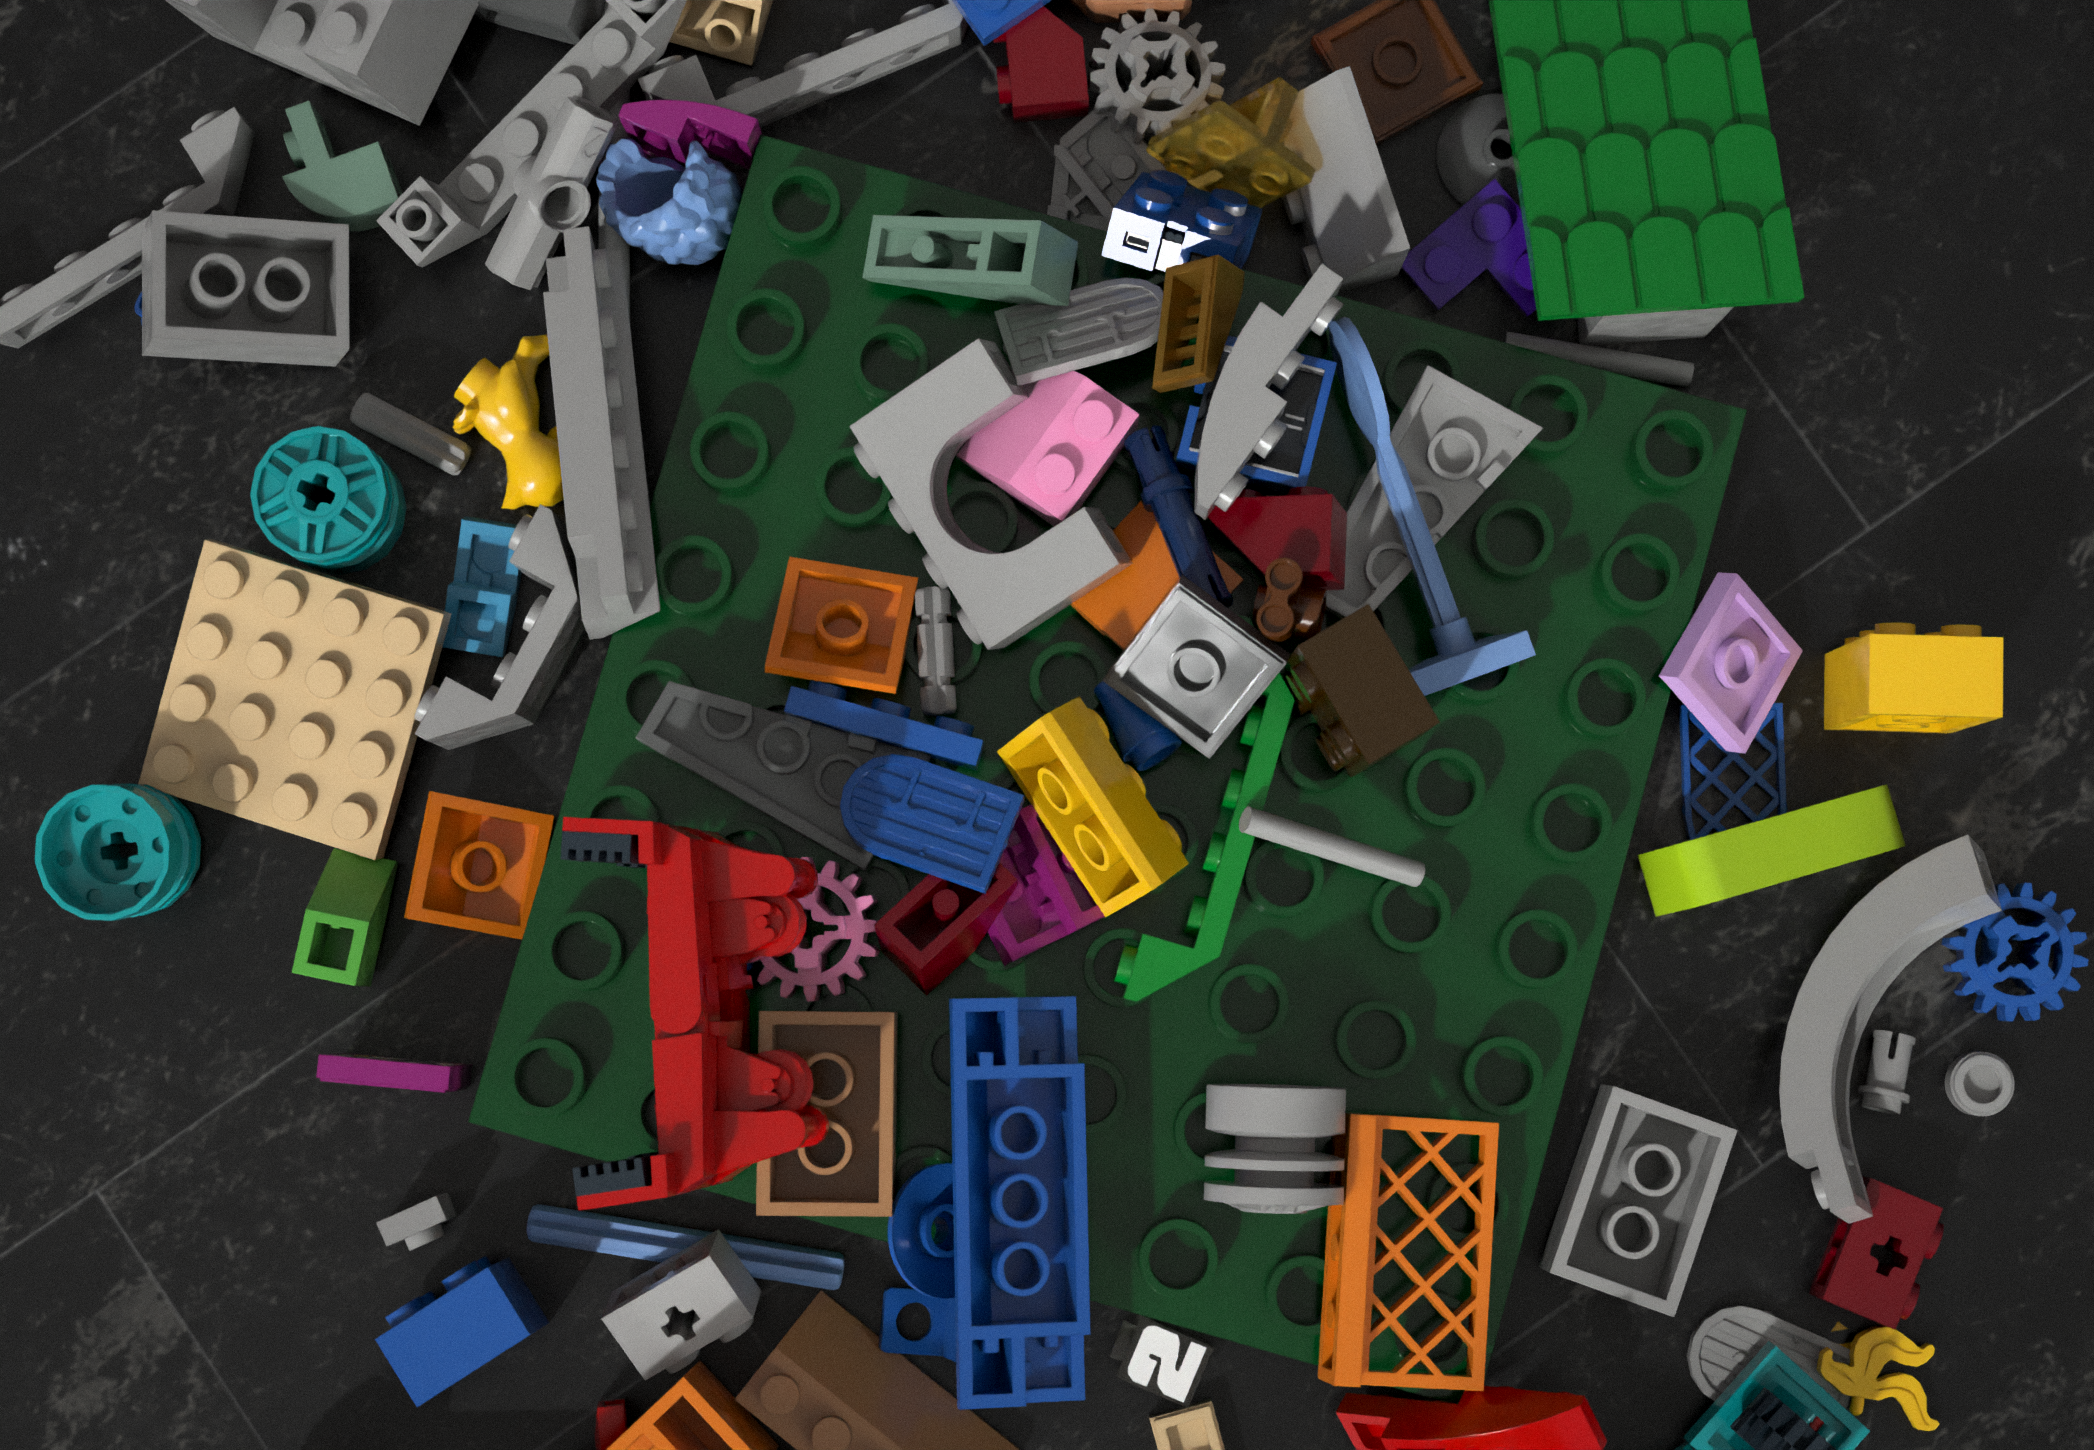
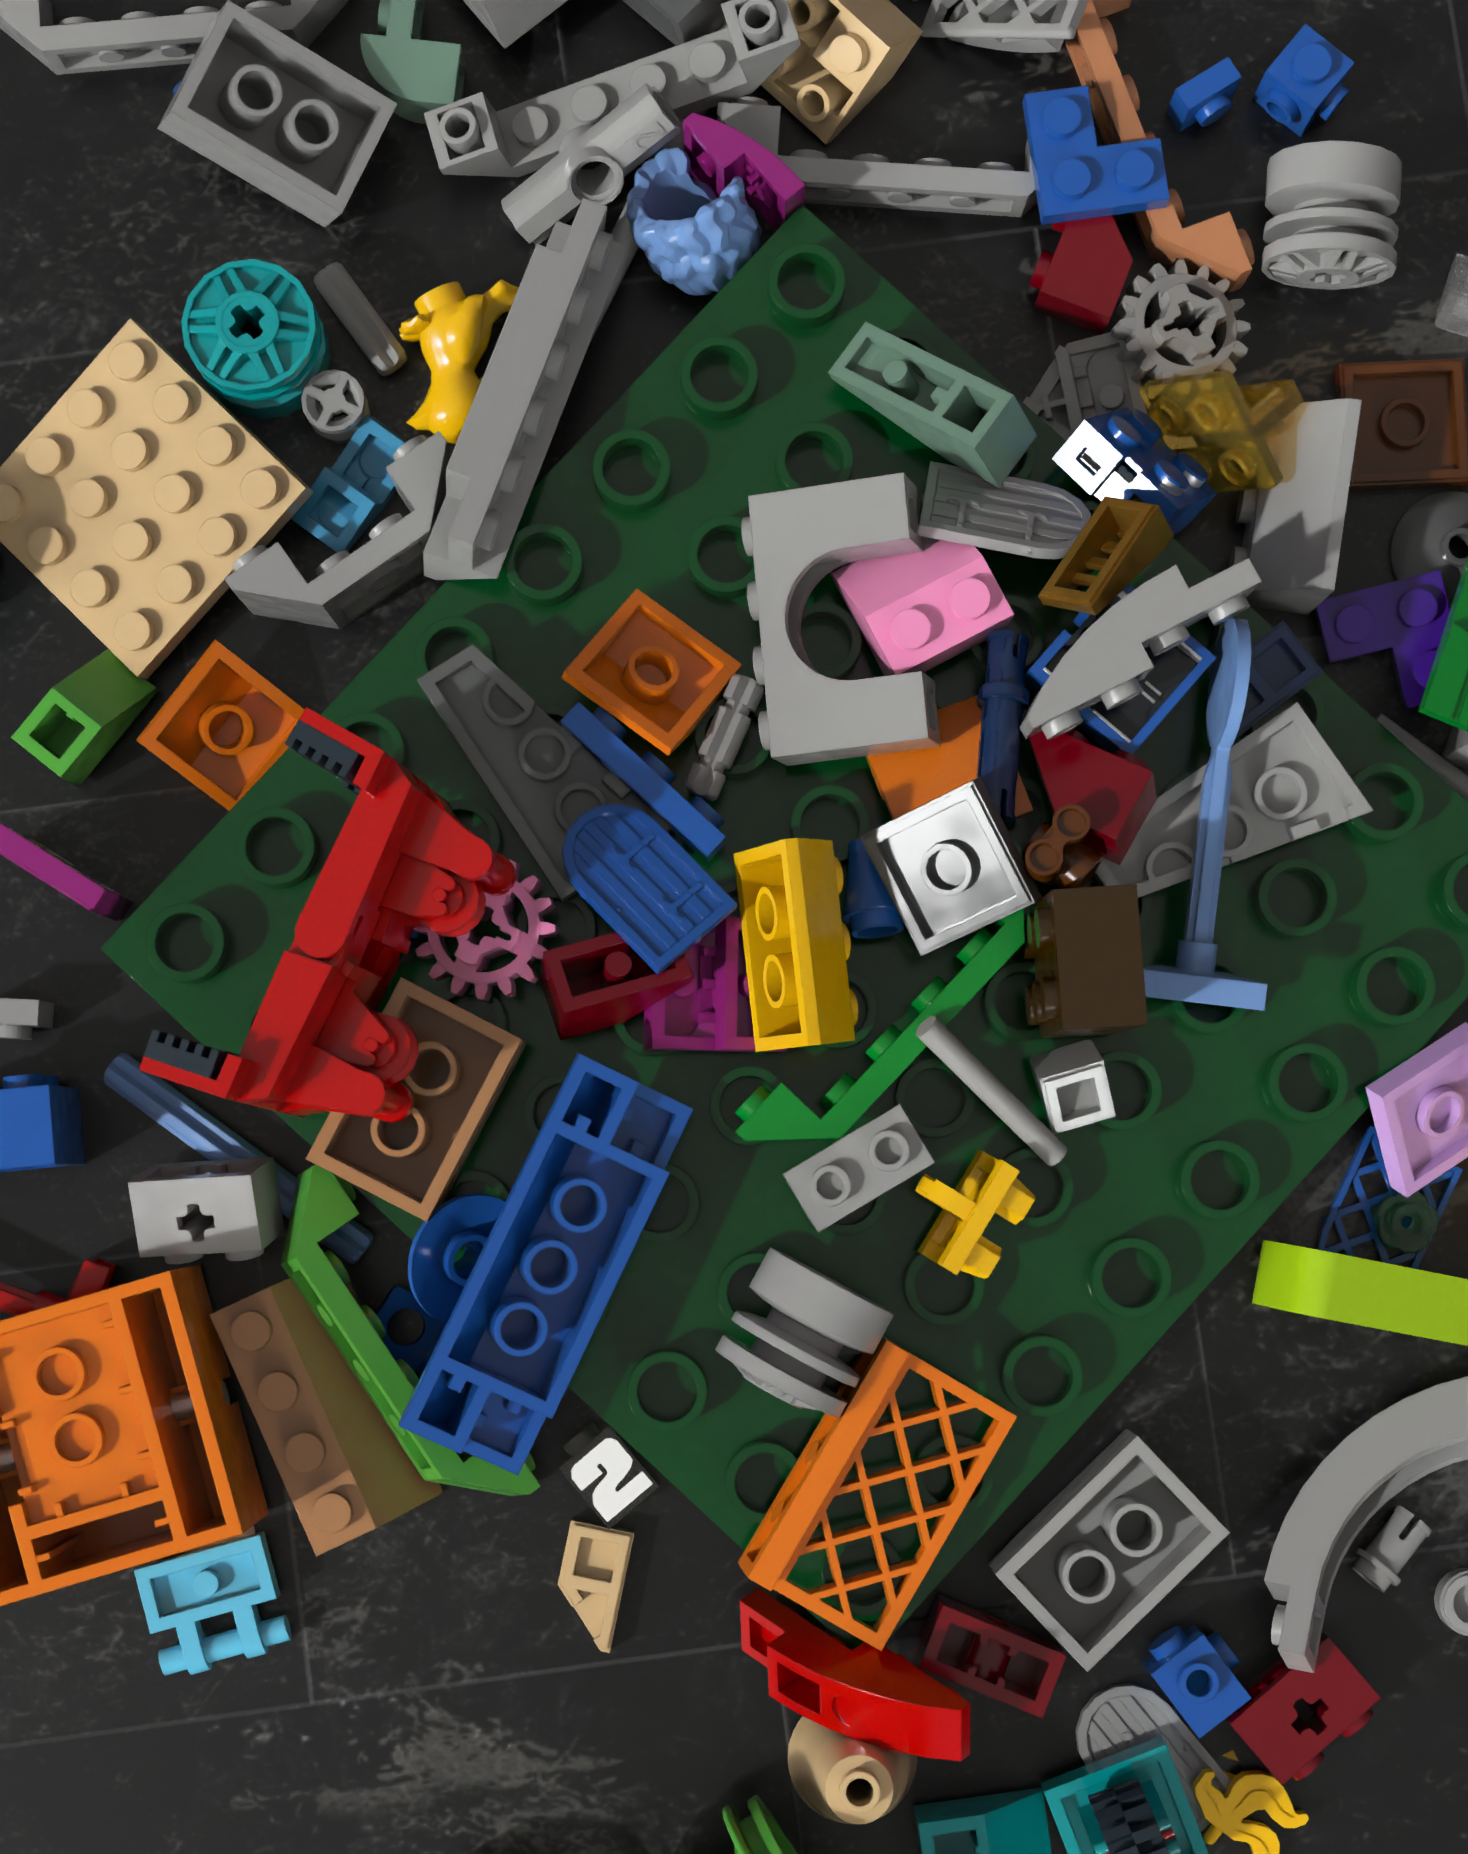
camera: 25 degrees right, 0 degrees up
none -> bright green slope [281,1164,541,1496]
none -> light grey wheel [301,369,371,444]
none -> light grey brick [782,1104,935,1232]
none -> dark red brick [914,1593,1067,1718]
none -> yellow hips [915,1149,1035,1279]
none -> light grey slope [1029,1040,1116,1134]
none -> blue brick [1142,1623,1252,1739]
none -> dark blue tile [1235,620,1324,739]
none -> clear green plate [1375,1191,1439,1254]

